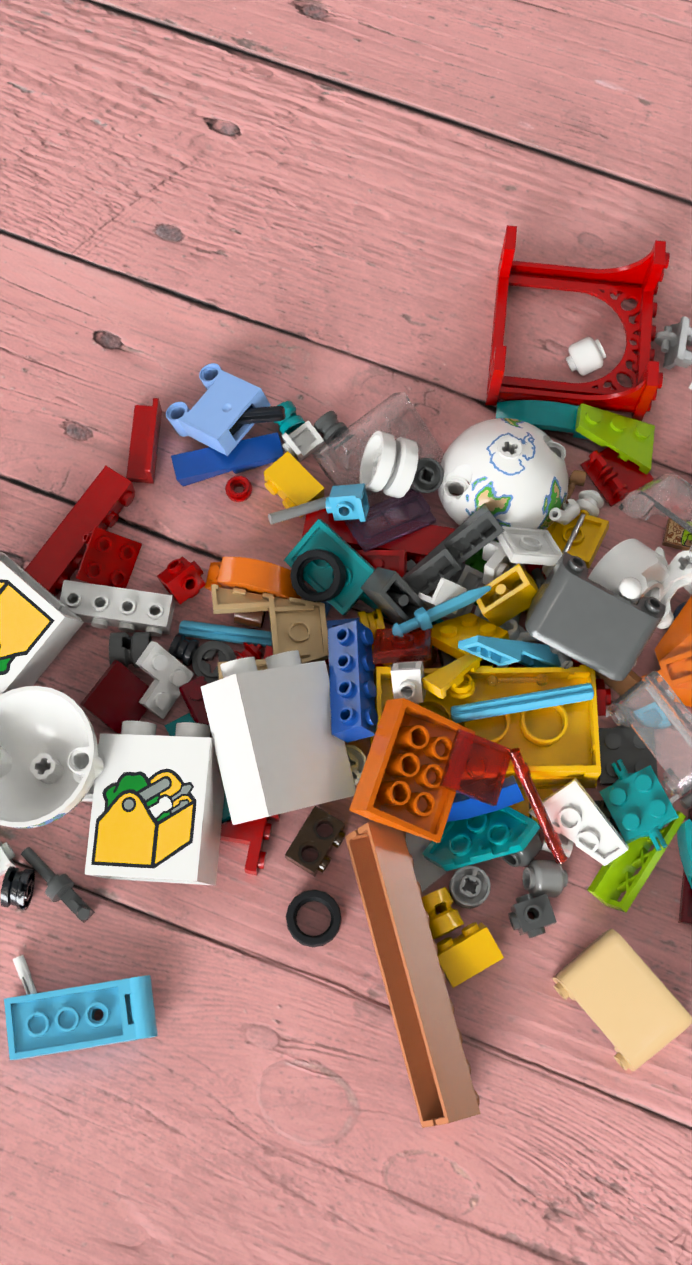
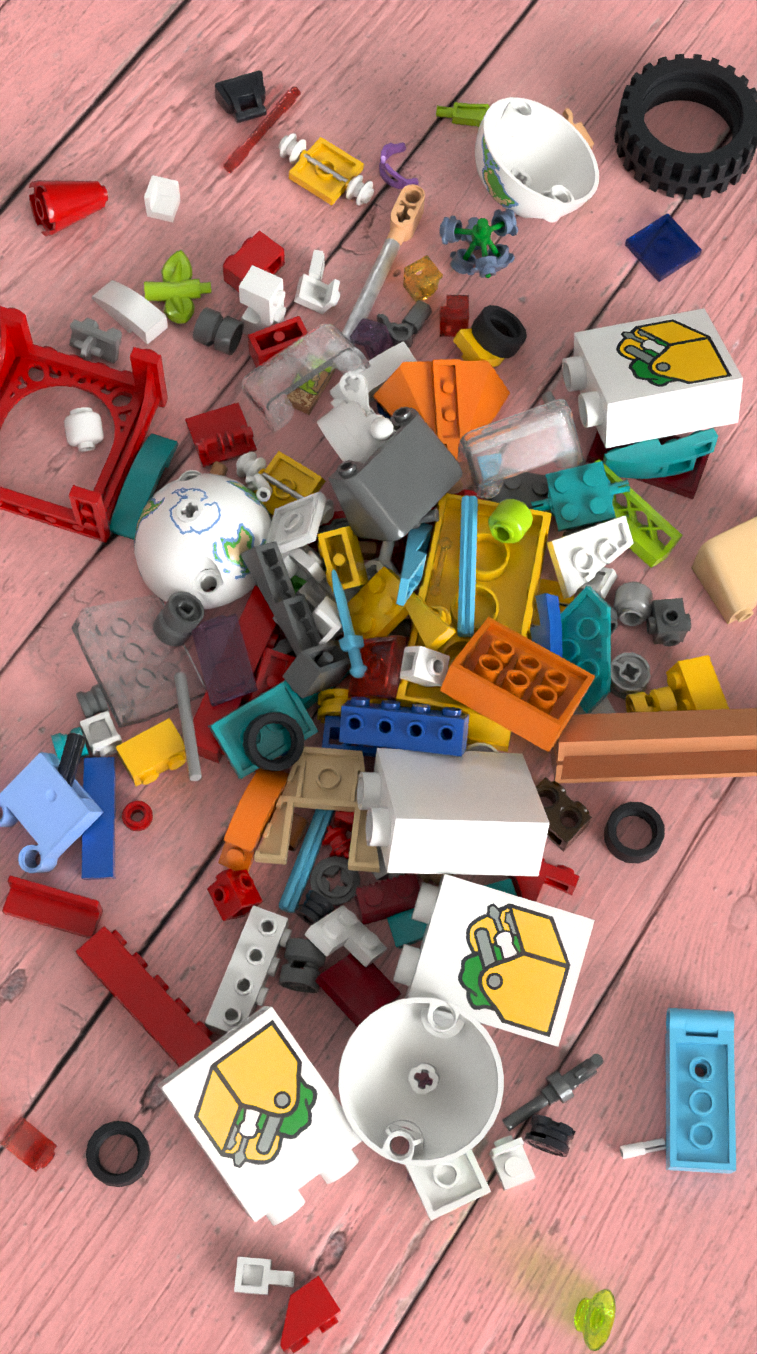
camera: 80 degrees left, 5 degrees down
red hinge [76,526,142,589] -> none
medium azure brick [326,483,370,522] -> none
white wheel [359,431,418,498] -> none
clear red tile [439,729,513,806] -> none
clear red piece [508,748,568,864] -> none
lime wing [575,404,655,475] -> none
none -> lime head [488,499,533,543]

